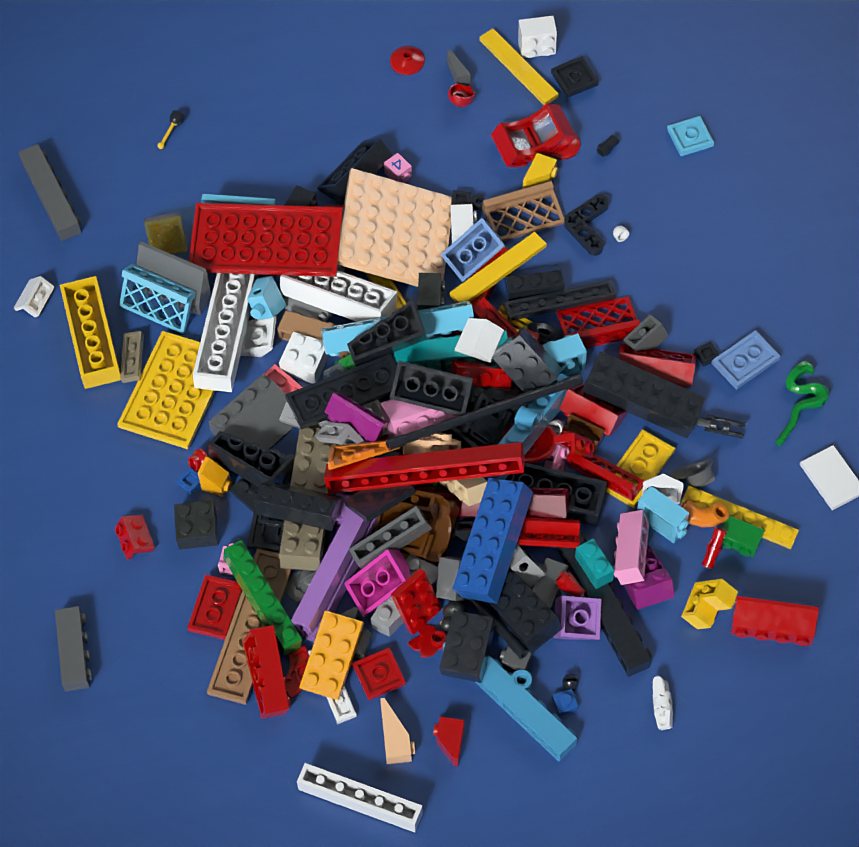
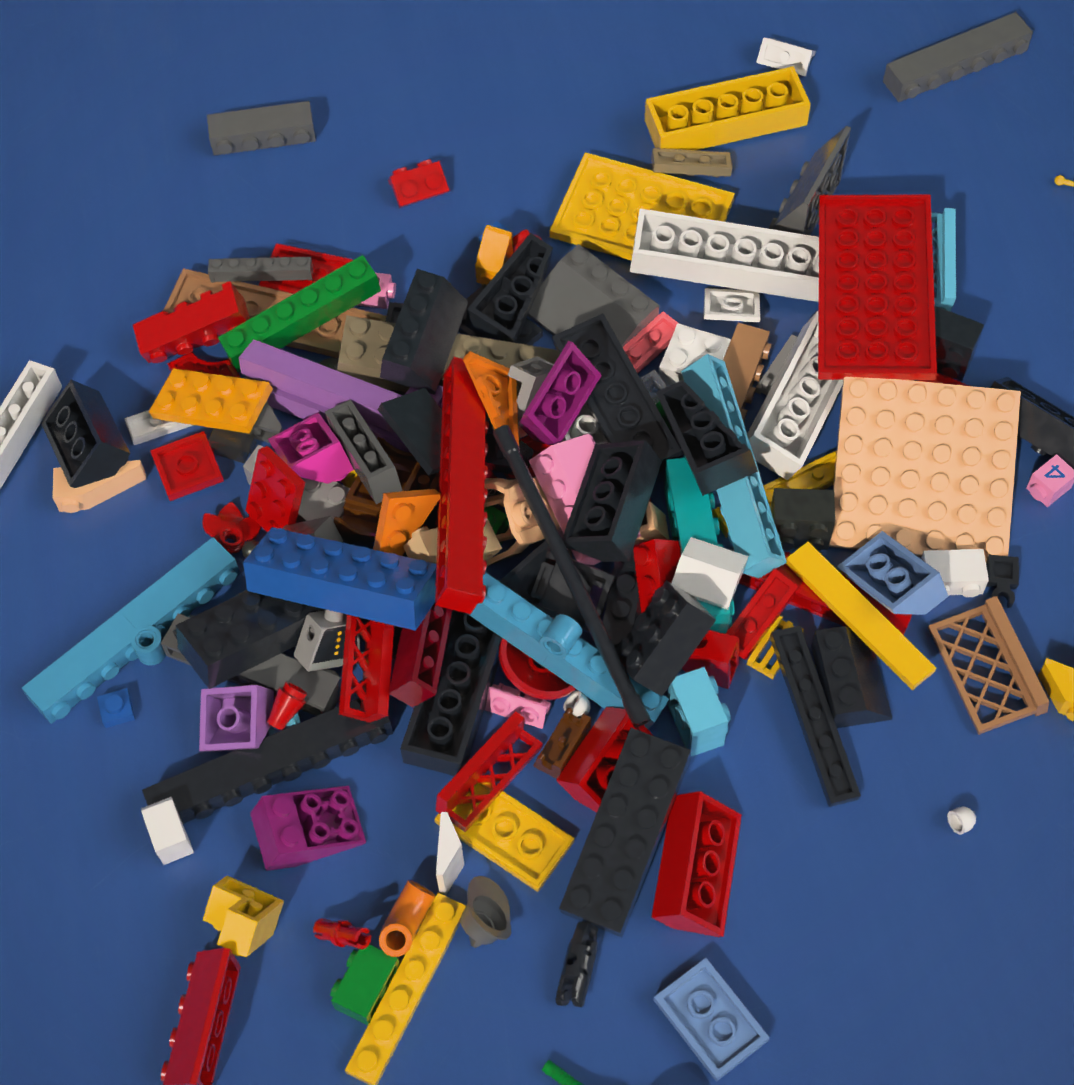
camera: 90 degrees right, 0 degrees up
medium azure fence [119,264,197,334] -> none
clear yellow slope [144,212,187,254] -> none
pearl dark grey brick [174,500,218,550] -> none
medium azure torso [247,276,287,320] -> none
red slope [433,717,464,766] -> none
black brick [439,610,496,683] -> none
black dish [526,322,563,345] -> none
red bracket [554,431,594,459] -> none
red fence [556,296,640,348] -> none
black hinge [562,674,579,691] -> none
black beam [564,194,609,256] -> none
teal brick [575,539,614,589] -> none
bright pink brick [613,510,649,585] -> none
dark grey slope [623,315,669,351] -> none
medium azure window [637,486,689,543] -> none
white hinge [652,676,673,730] -> none
black tile [694,342,719,367] -> none
none -> black slope [41,380,131,488]
none -> white slope [141,797,194,865]
none -> dark grey piece [208,257,313,282]
none -> orange wing [373,489,441,556]

